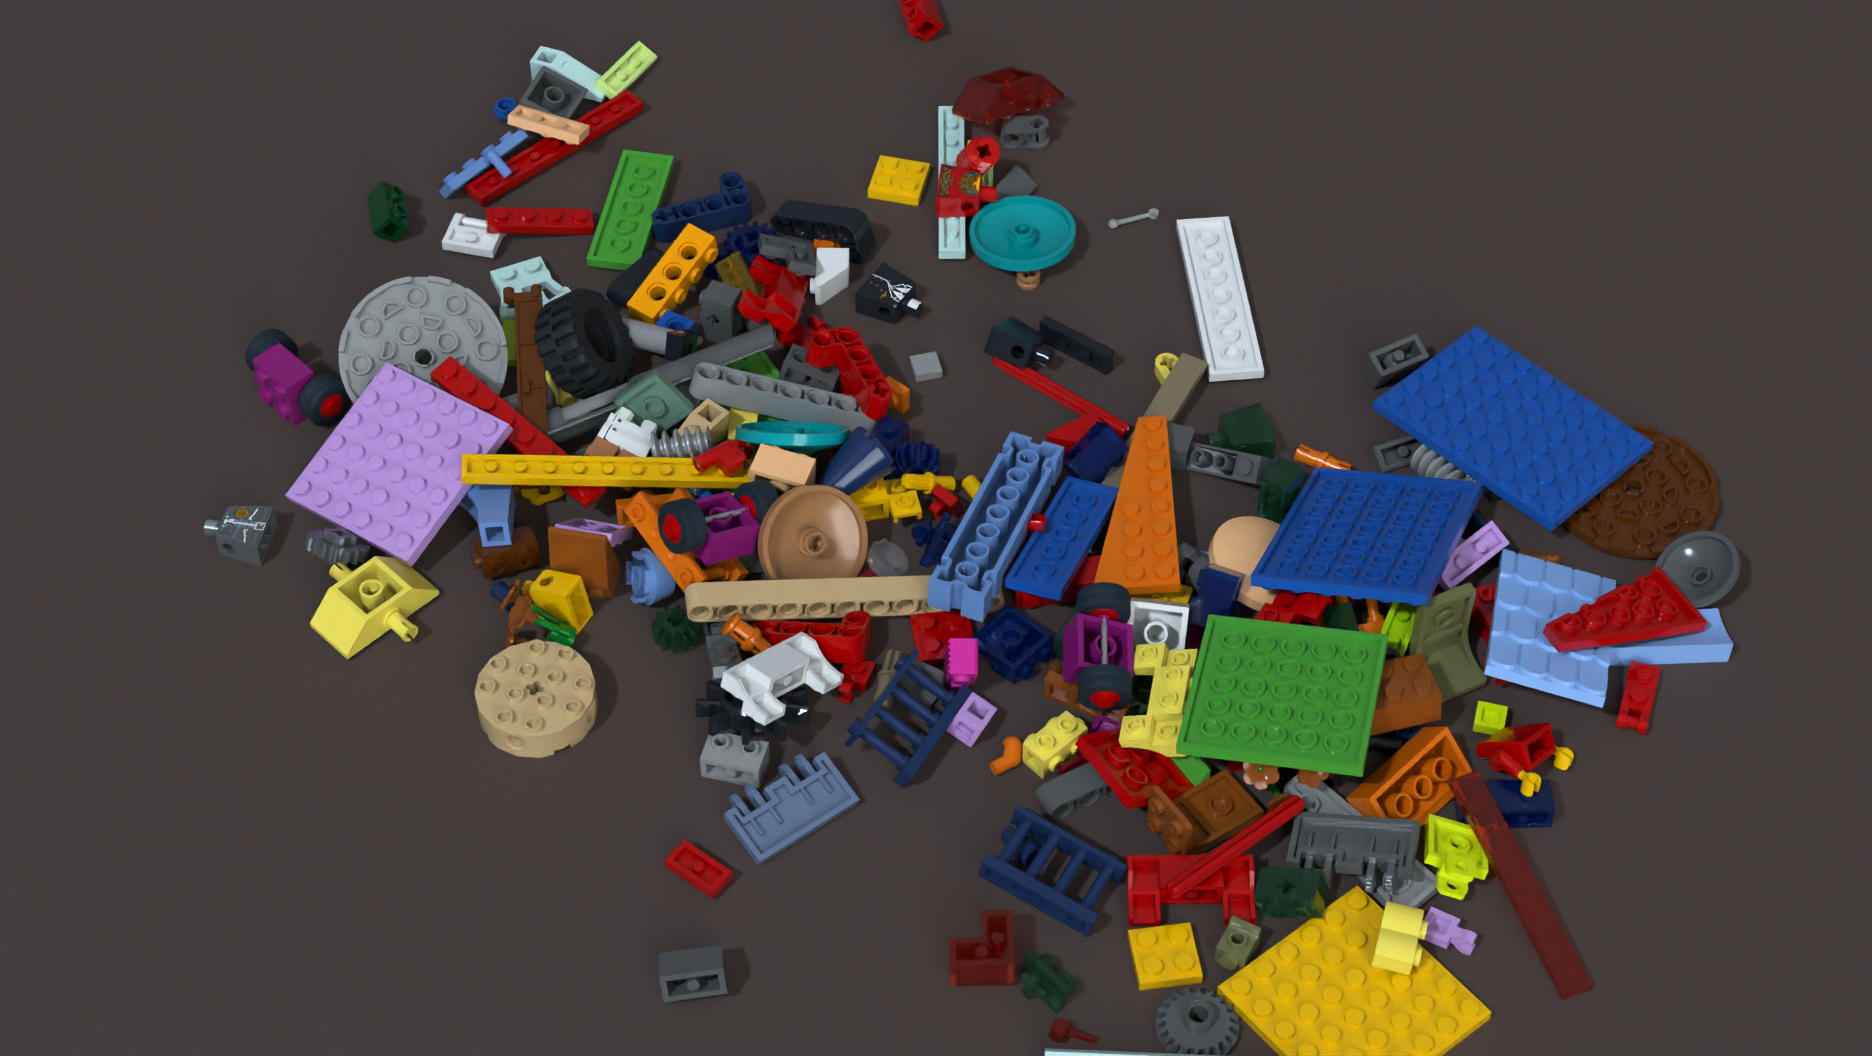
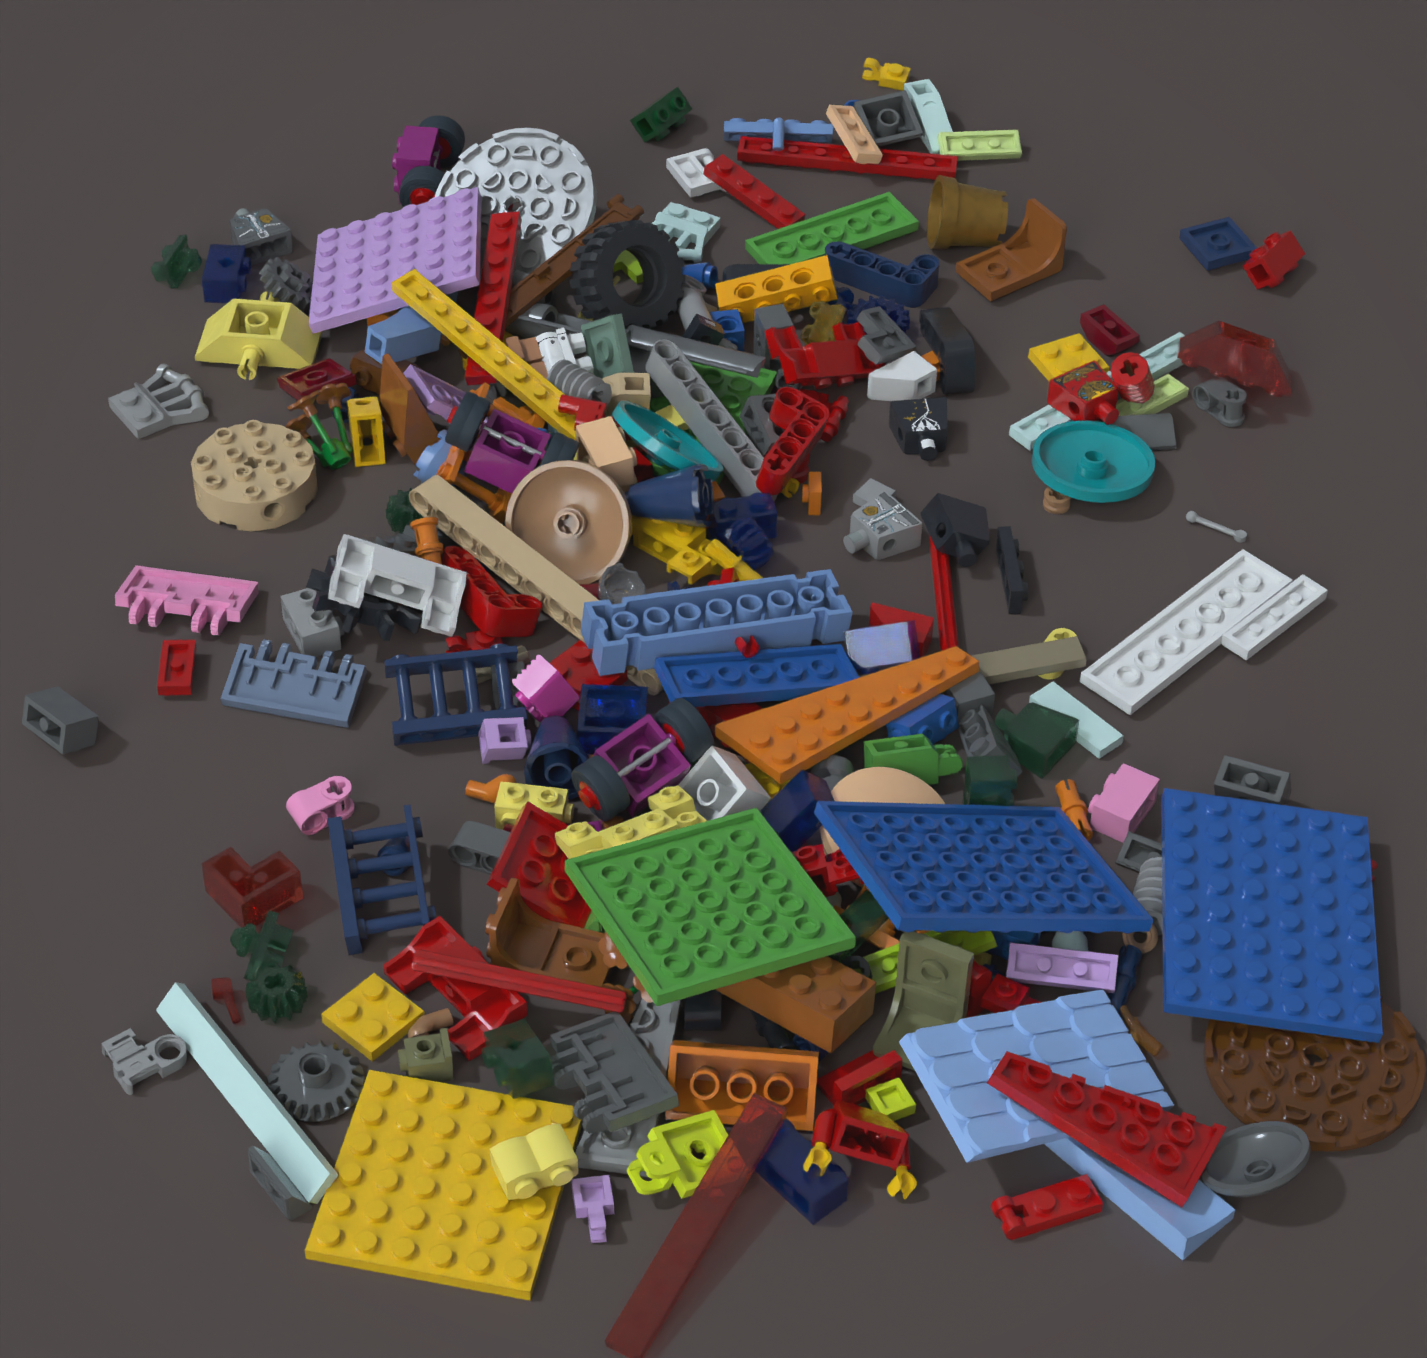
camera: 50 degrees right, 5 degrees down
none -> light grey plate [108,363,209,439]
none -> bright pink hinge [115,565,259,636]
none -> clear green hips [151,234,202,289]
none -> clear blue brick [202,244,251,303]
none -> clear green gear [245,961,308,1024]
none -> dark red tile [277,358,357,400]
none -> bright pink piece [286,776,355,835]
none -> medium nougat arm [408,1008,453,1038]
none -> dark blue cone [524,715,589,801]
none -> red panel [817,1050,903,1106]
none -> light grey torso [843,490,922,560]
none -> yellow plate [862,58,911,91]
none -> bright green hinge [864,734,963,785]
none -> blue brick [886,694,959,744]
none -> pearl gold piece [927,175,1008,249]
none -> dark orange bracket [956,198,1067,302]
none -> light aqua tile [1029,681,1124,759]
none -> dark red slope [1080,304,1140,355]
none -> bright pink brick [1088,763,1160,843]
none -> dark blue plate [1179,217,1257,270]
none -> white plate [1221,574,1328,660]

